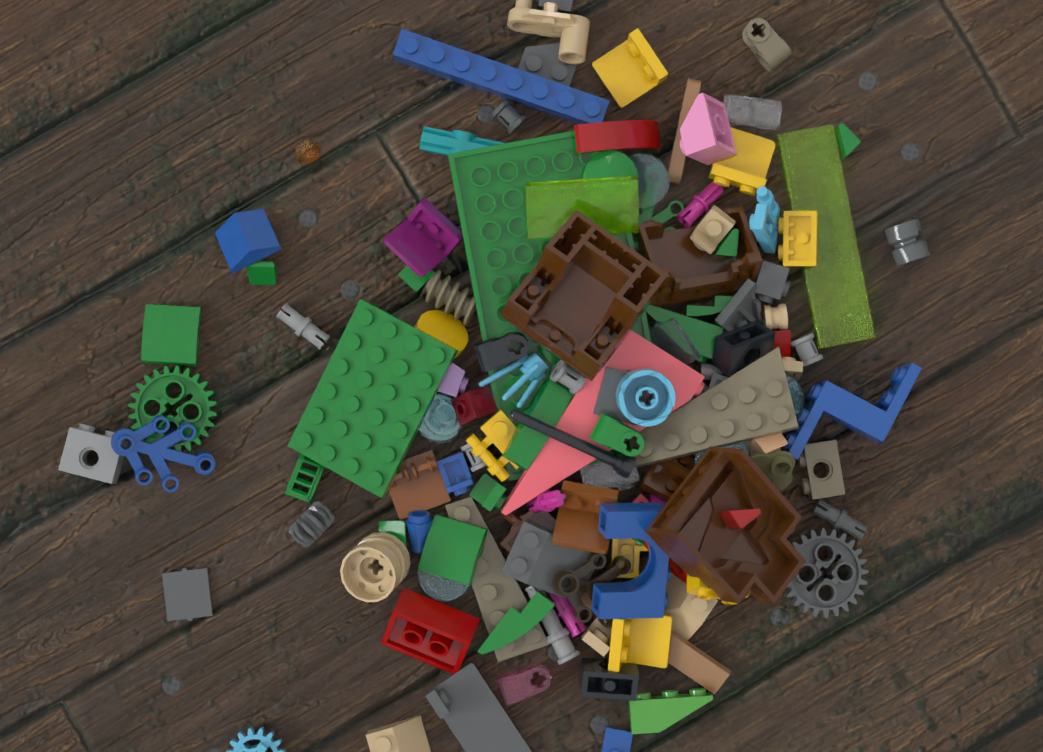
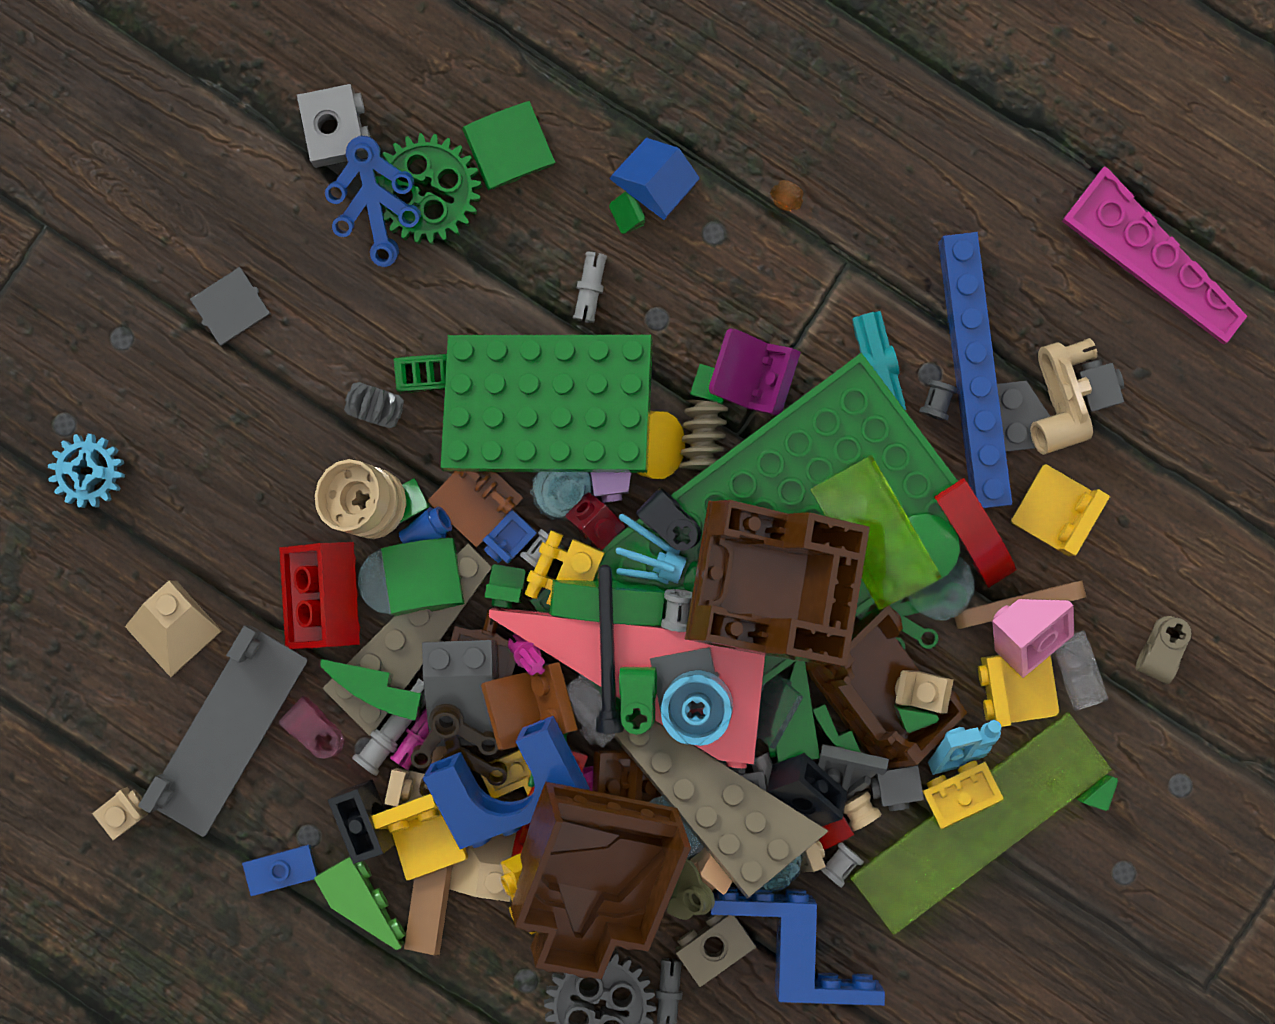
camera: 65 degrees right, 0 degrees up
dark pink axle [676,182,724,228] -> none
red slope [719,509,761,530] -> none
dark grey wheel [884,219,931,266] -> none

